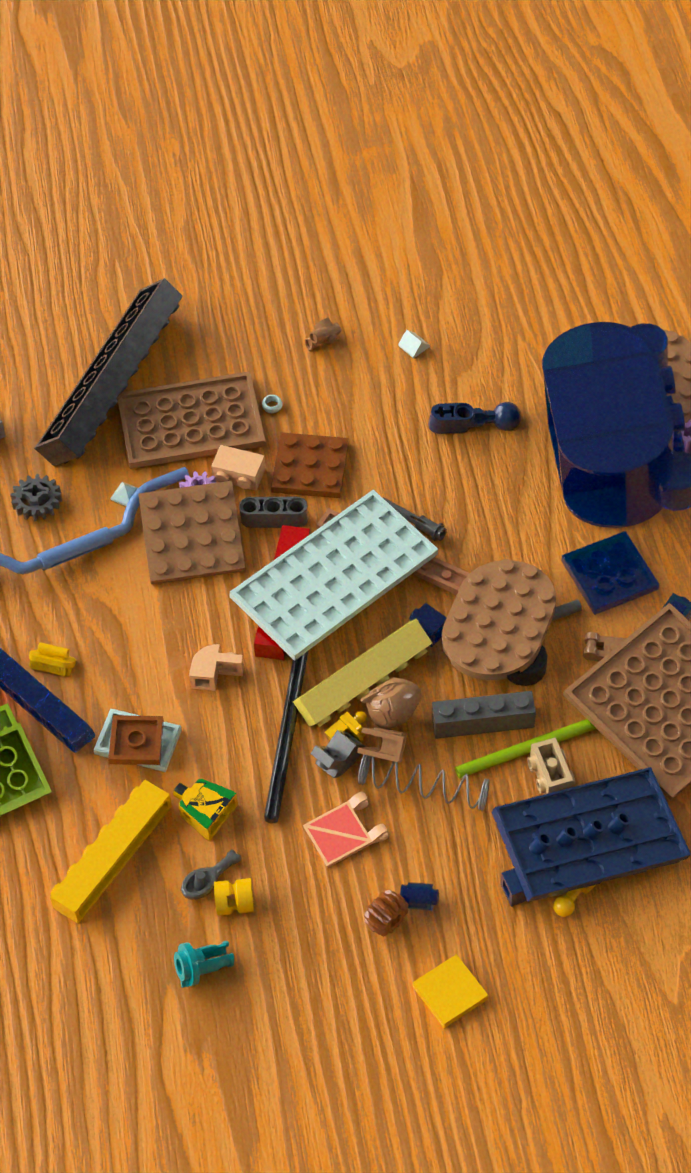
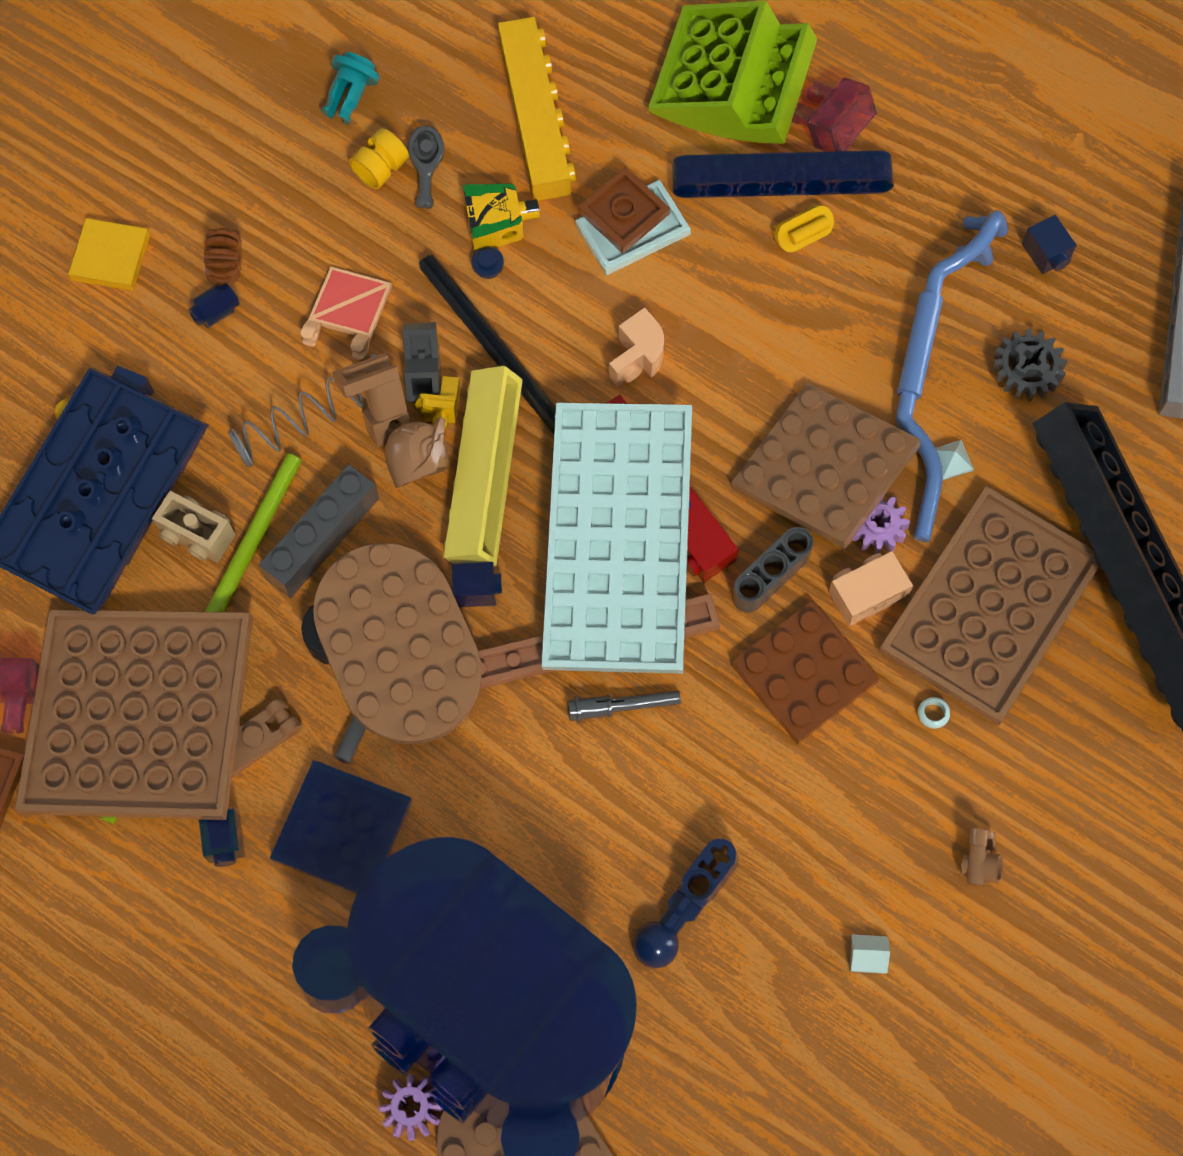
camera: 135 degrees right, 15 degrees up
none -> dark blue plate [471,247,504,279]

